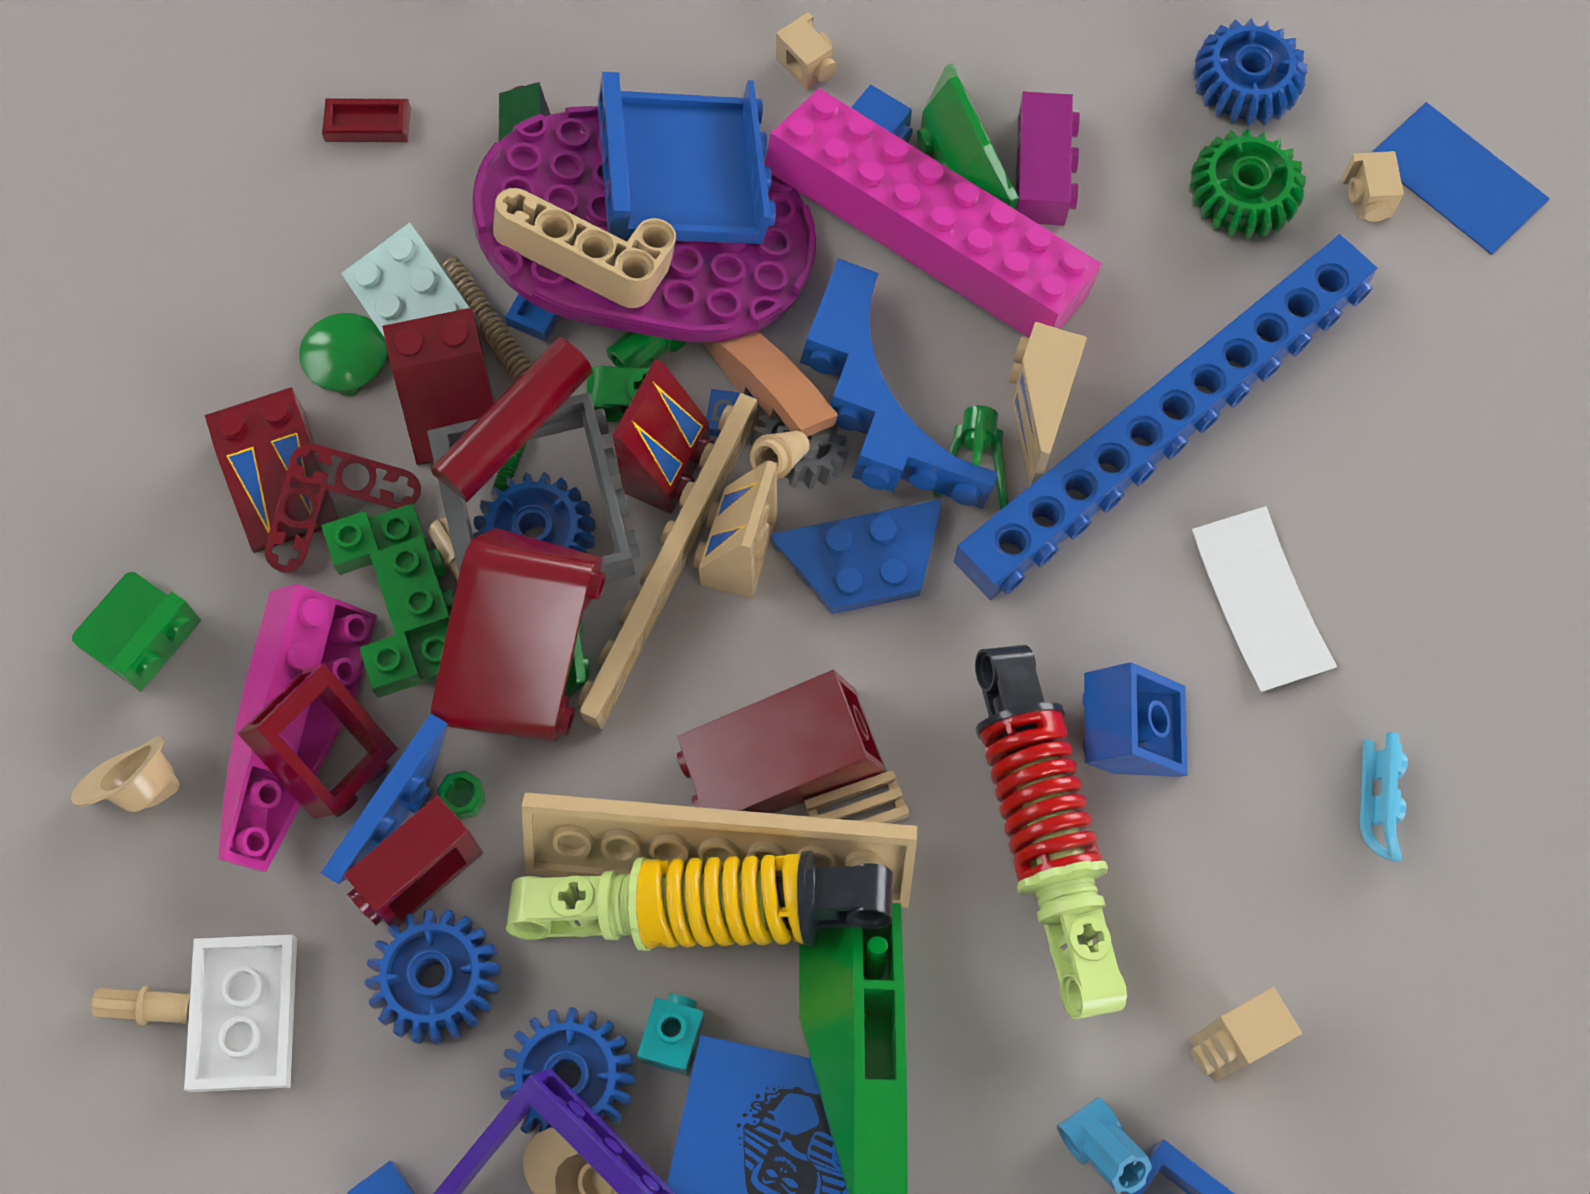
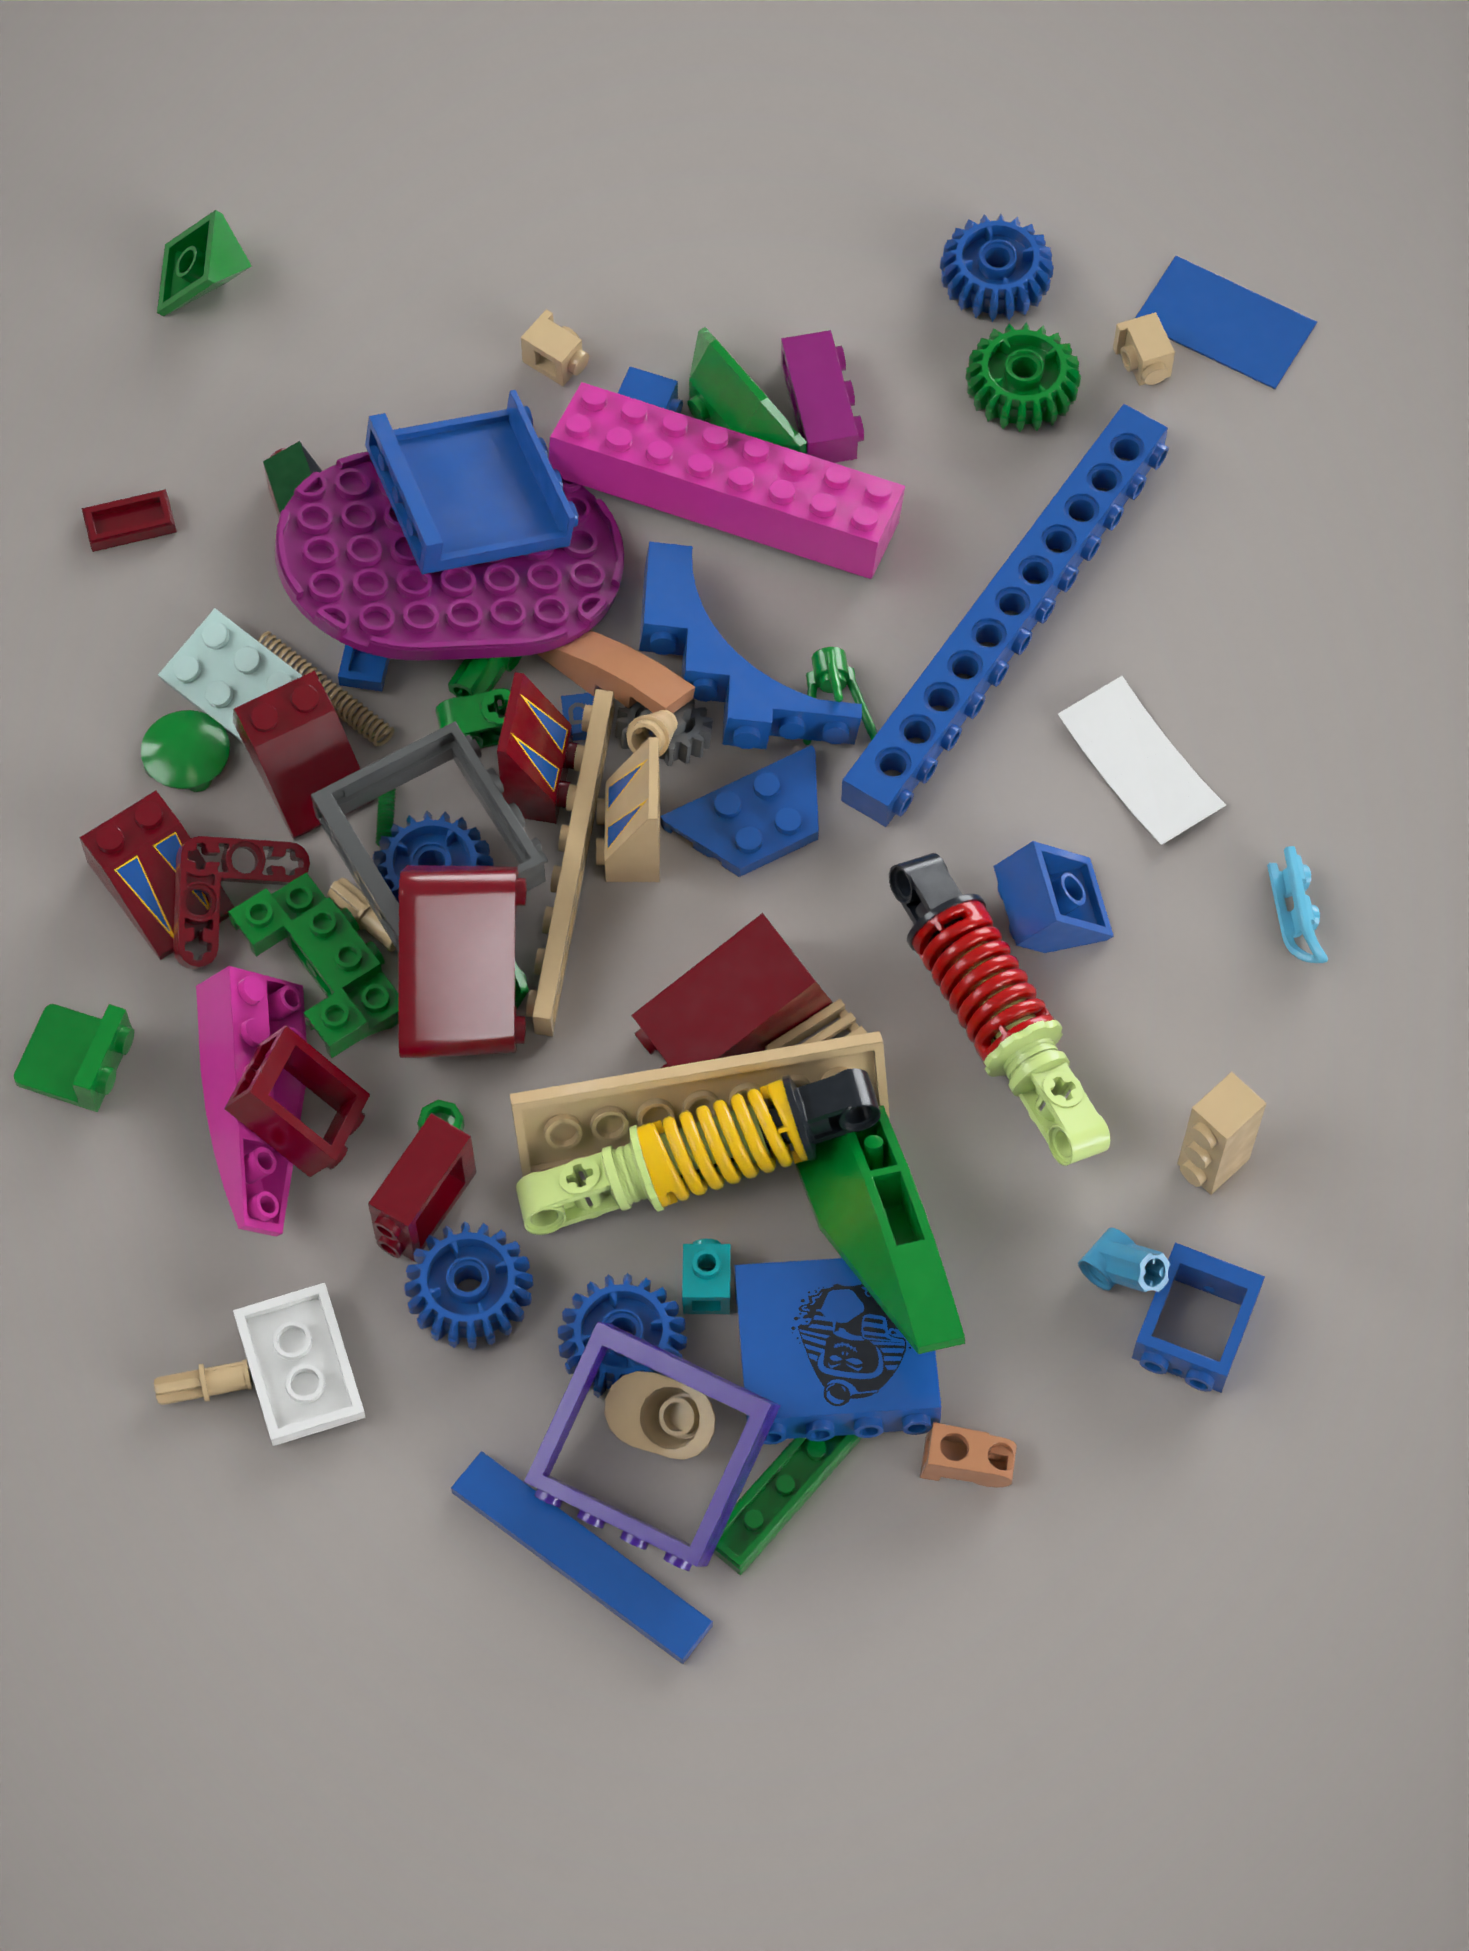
camera: 15 degrees left, 5 degrees down
tan piece [70,736,180,813] -> none
blue wing [320,713,447,884] -> none
dark red brick [430,337,593,503] -> none
tan beam [493,188,676,308] -> none
tan slope [1009,322,1087,486] -> none

